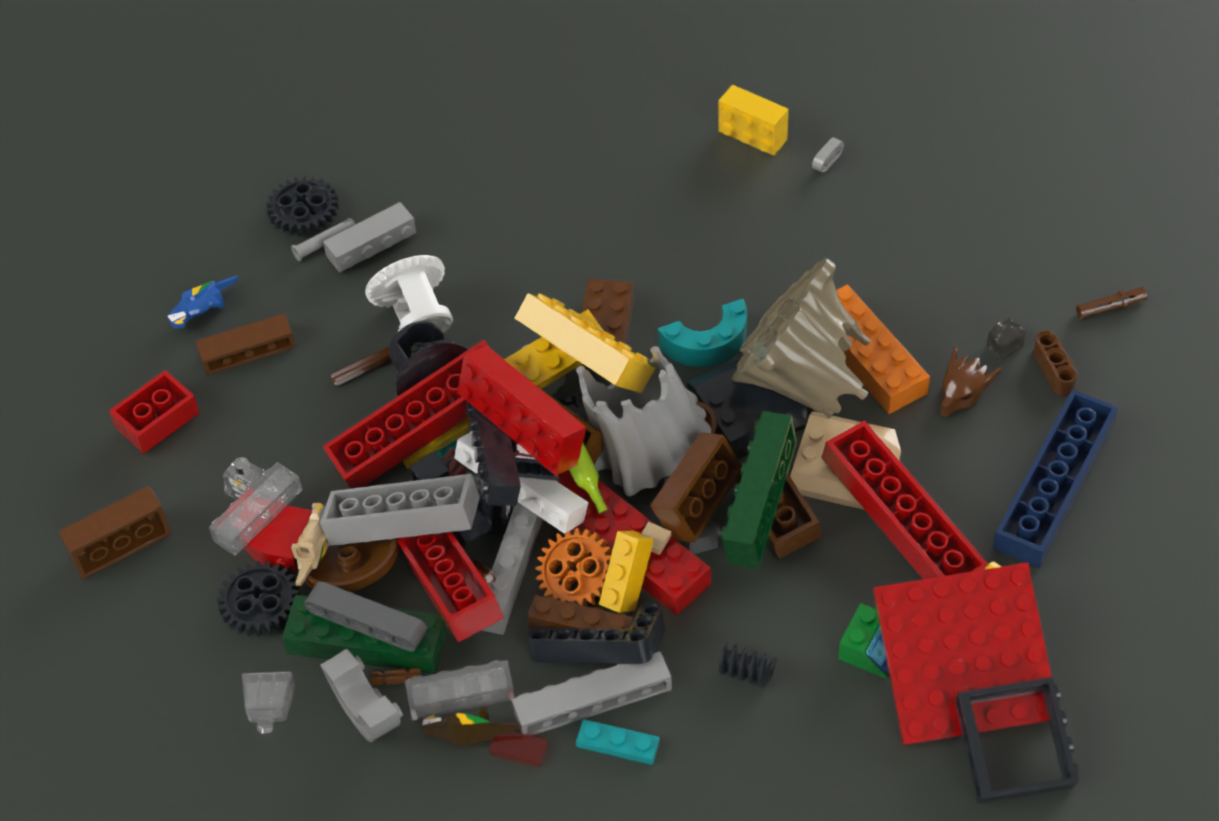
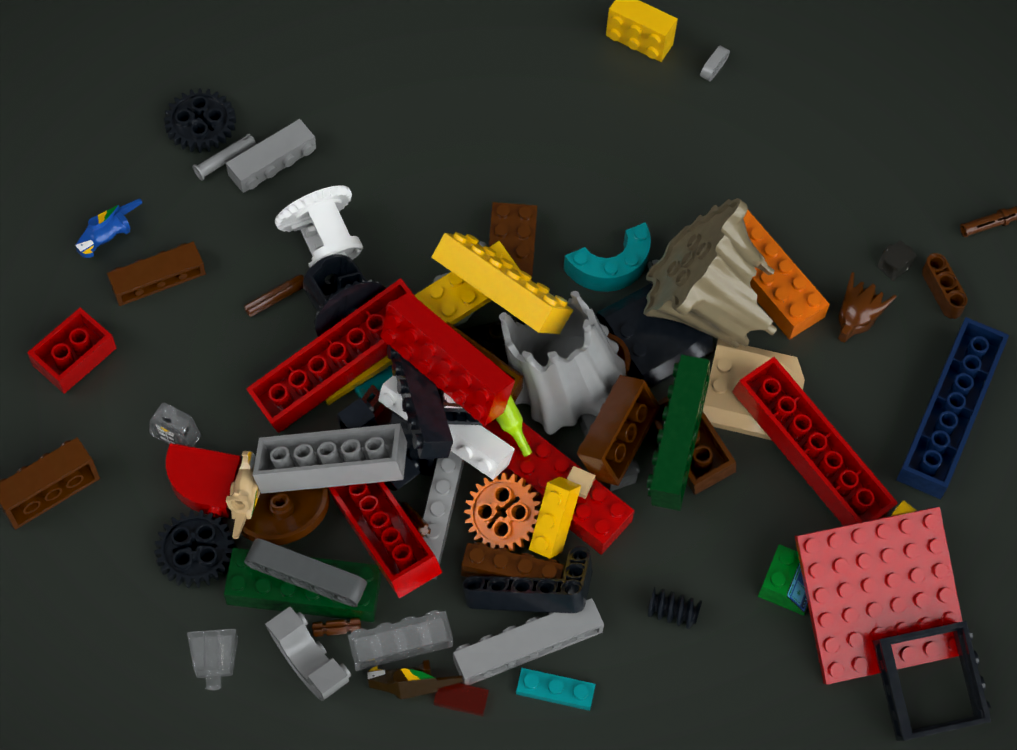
camera: 10 degrees left, 10 degrees up
clear brick [209,462,302,556] -> none

